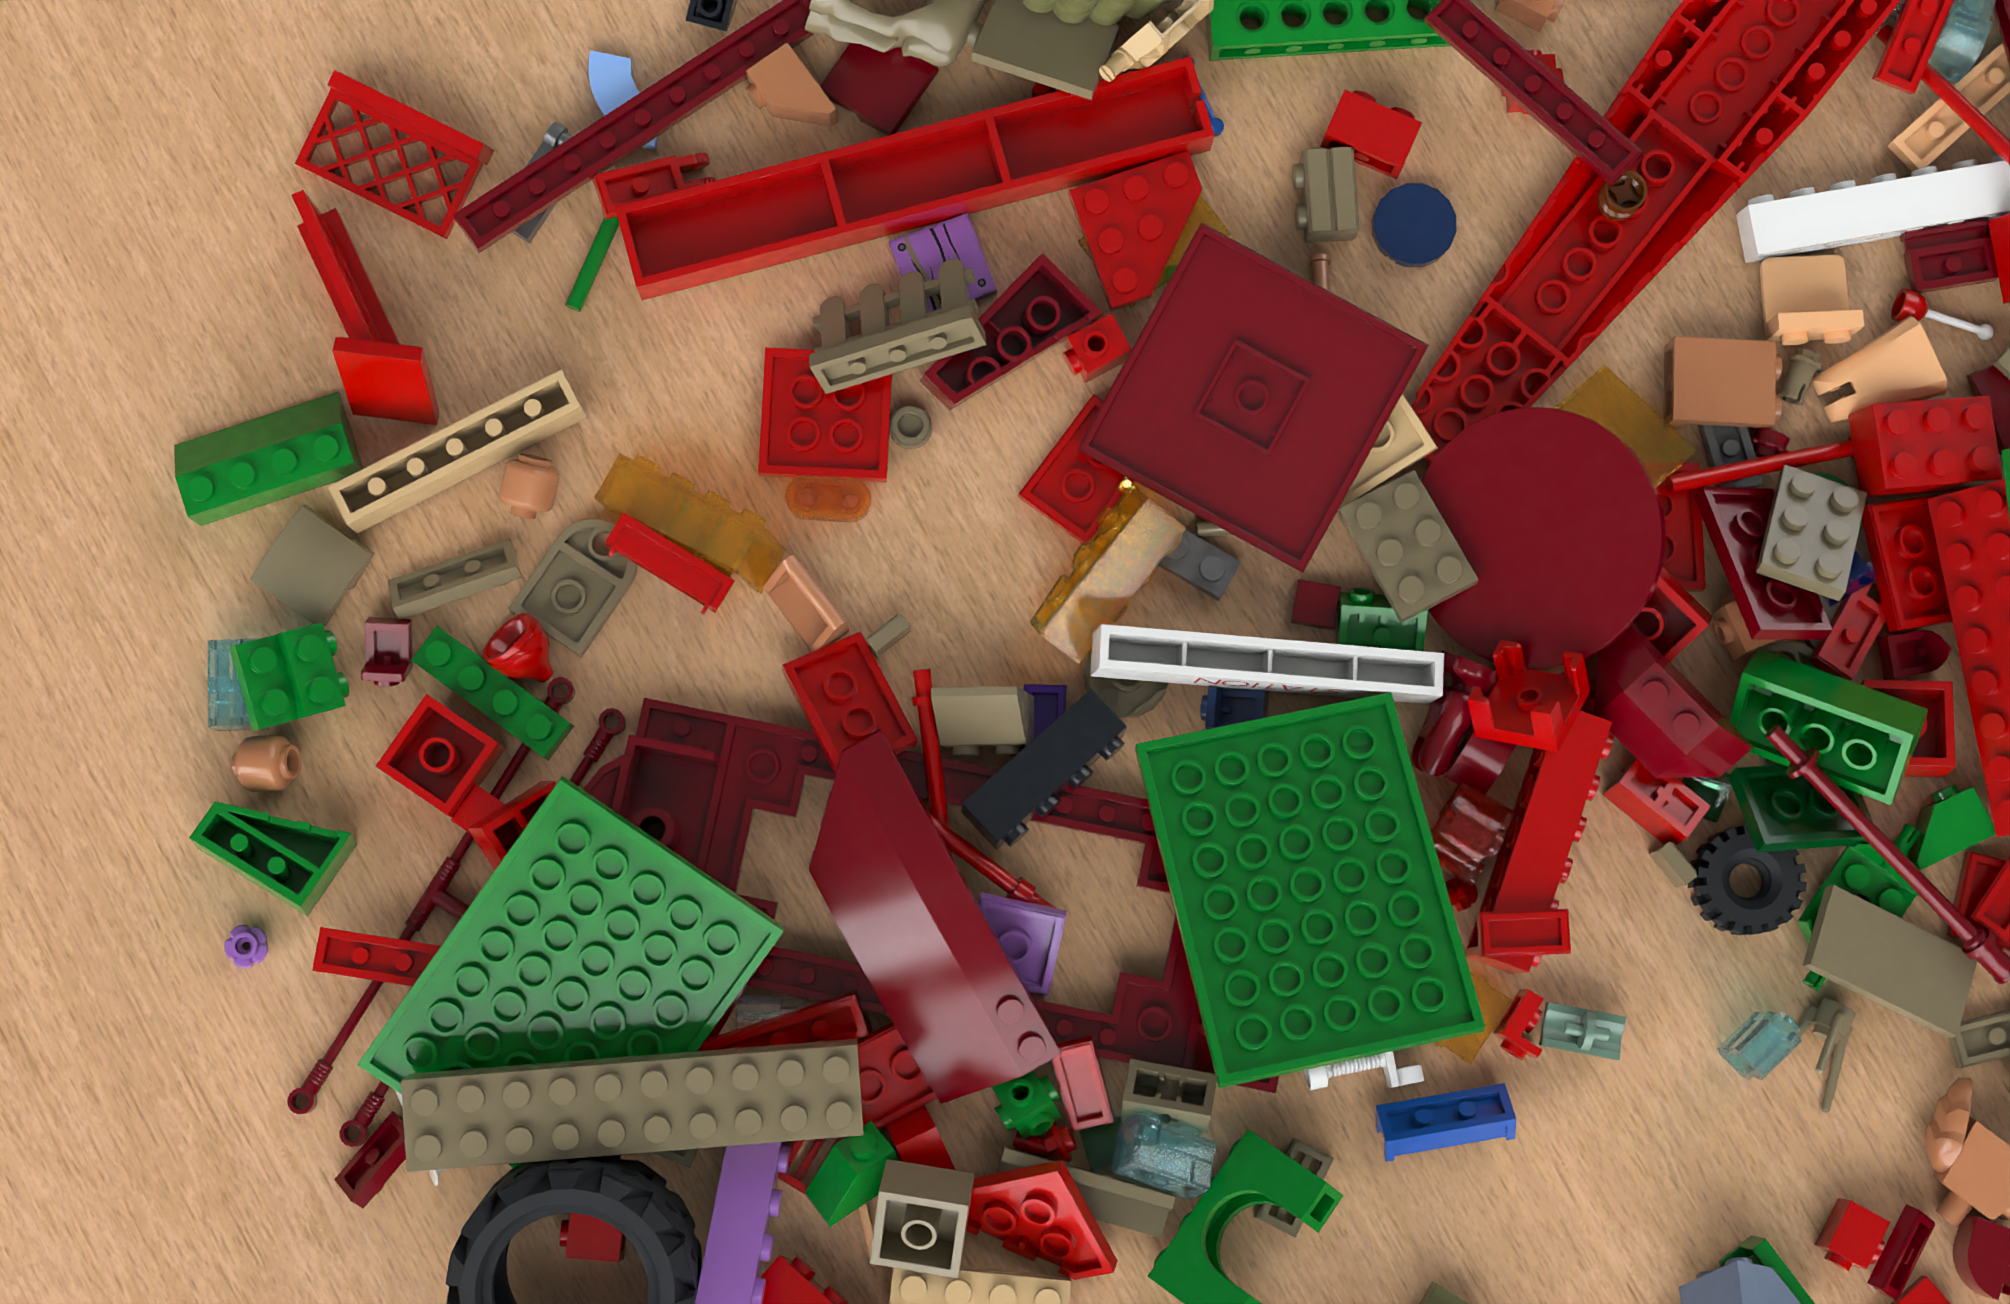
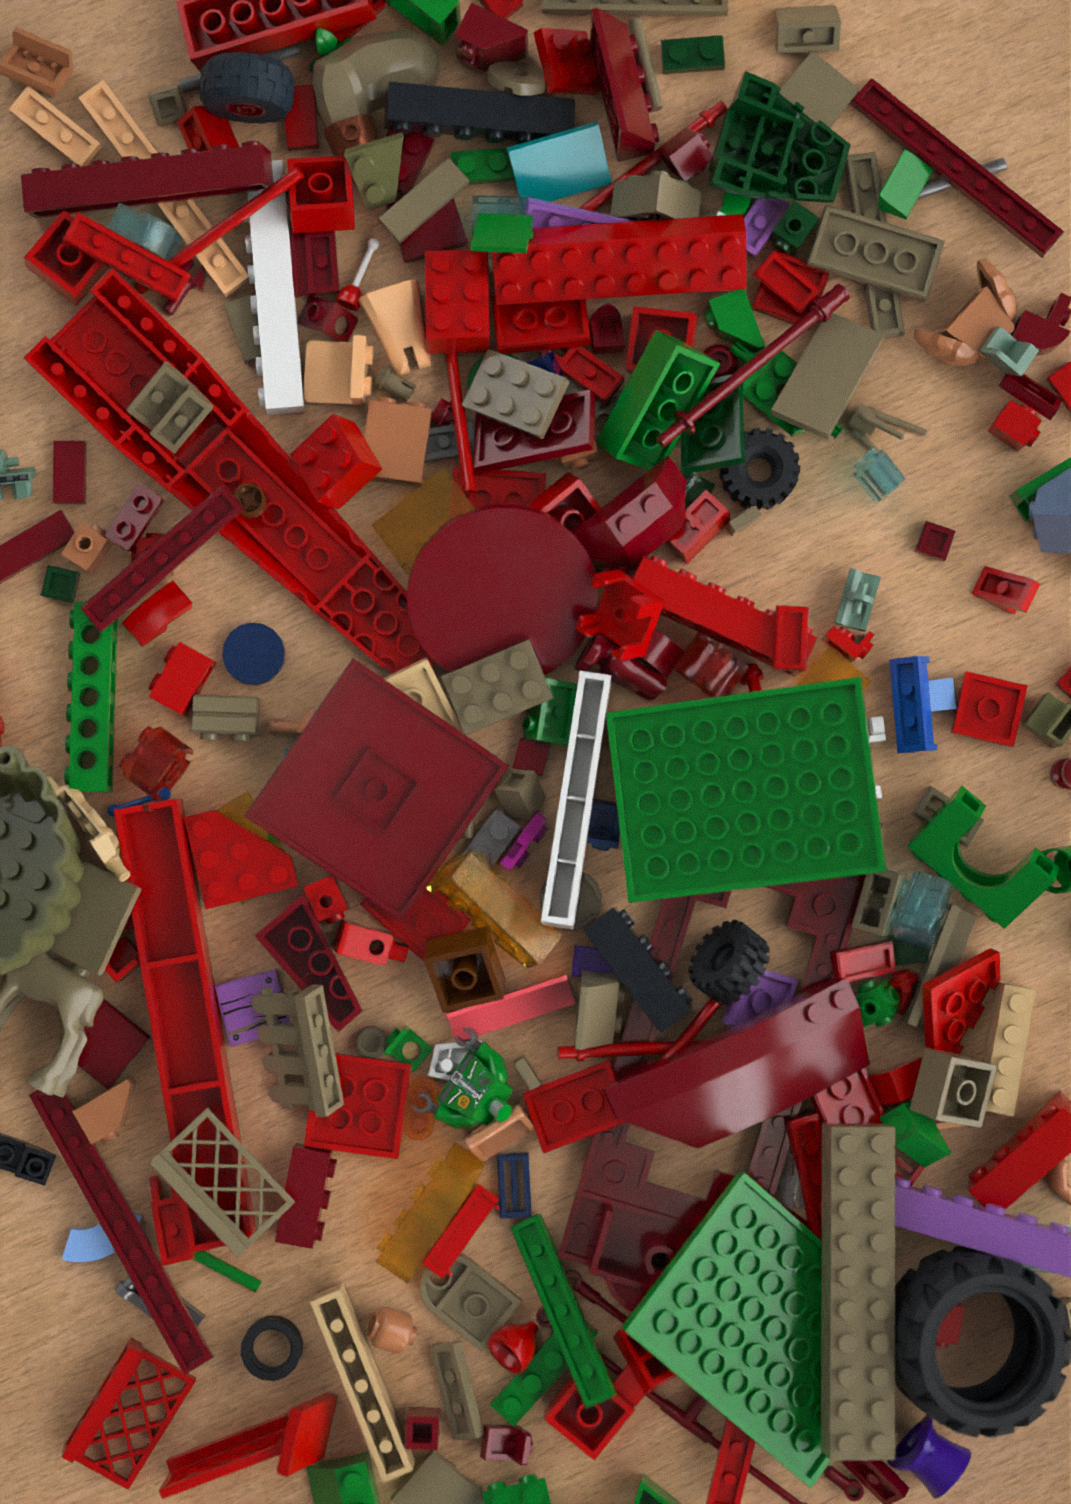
camera: 75 degrees left, 5 degrees up
none -> dark red bracket [104,483,164,552]
none -> red panel [105,936,140,982]
none -> clear red brick [119,726,193,800]
none -> red slope [122,580,192,647]
none -> dark tan slope [126,361,214,454]
none -> dark tan fence [149,1108,295,1258]
none -> dark red bar [163,259,206,315]
none -> dark tan tile [224,294,261,364]
none -> black tyre [241,1316,303,1381]
none -> dark red brick [275,1143,337,1249]
none -> red brick [290,414,382,509]
none -> dark red bracket [297,296,358,342]
none -> torso [333,919,409,966]
none -> green bracket [383,1025,433,1072]
none -> dark red brick [405,1407,441,1450]
none -> green torso [412,1027,512,1128]
none -> reddish brown brick [424,926,506,1013]
none -> white piece [428,1040,483,1080]
none -> coral panel [445,973,576,1041]
none -> dark tan panel [494,768,546,820]
none -> dark blue tile [497,1152,532,1219]
none -> magenta wing [500,812,549,871]
none -> green tile [510,1214,617,1409]
none -> black tyre [688,919,770,1005]
none -> dark red plate [703,344,738,378]
none -> dark purple hat [887,1414,971,1499]
none -> dark red tile [915,521,956,561]
none -> light blue tile [928,678,957,712]
none -> red plate [950,671,1028,747]
none -> red slope [972,566,1040,614]
none -> sand green panel [979,327,1039,377]

